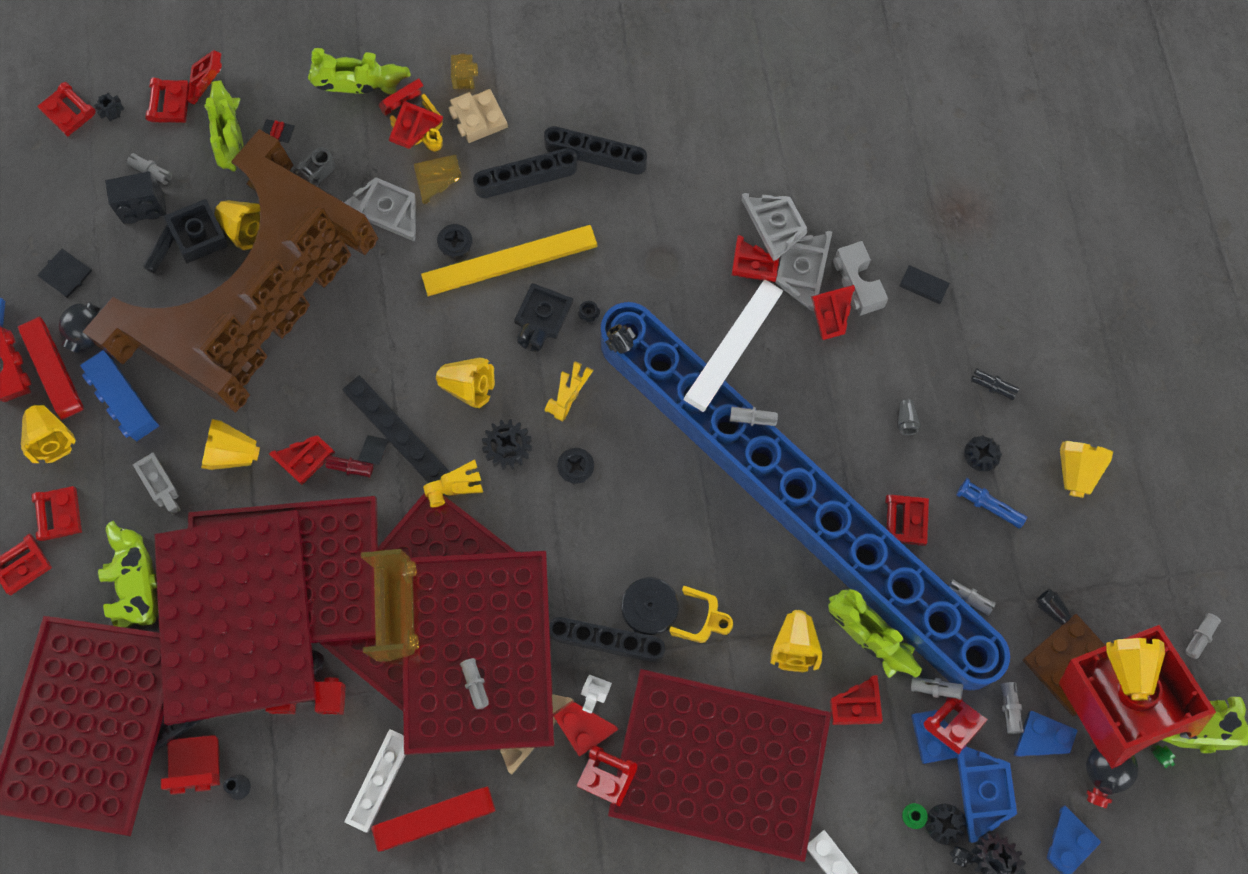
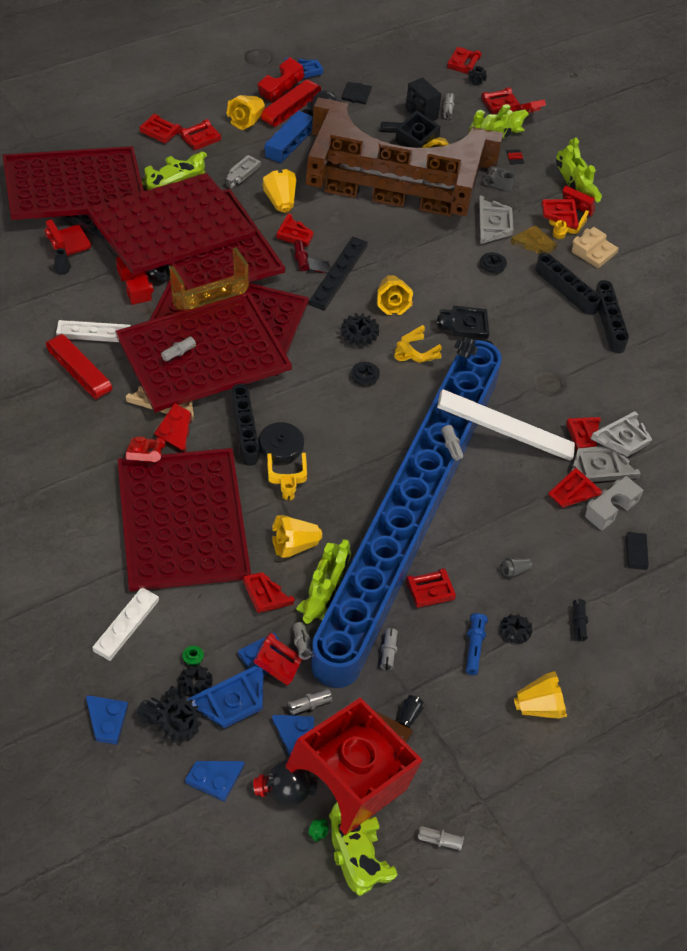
camera: 65 degrees right, 20 degrees down
yellow tile [421,225,597,296] -> none
yellow piece [423,459,483,507] -> none
clear yellow brick [451,53,478,89] -> none
white plate [581,675,612,713] -> none
yellow cone [1106,638,1165,700] -> none

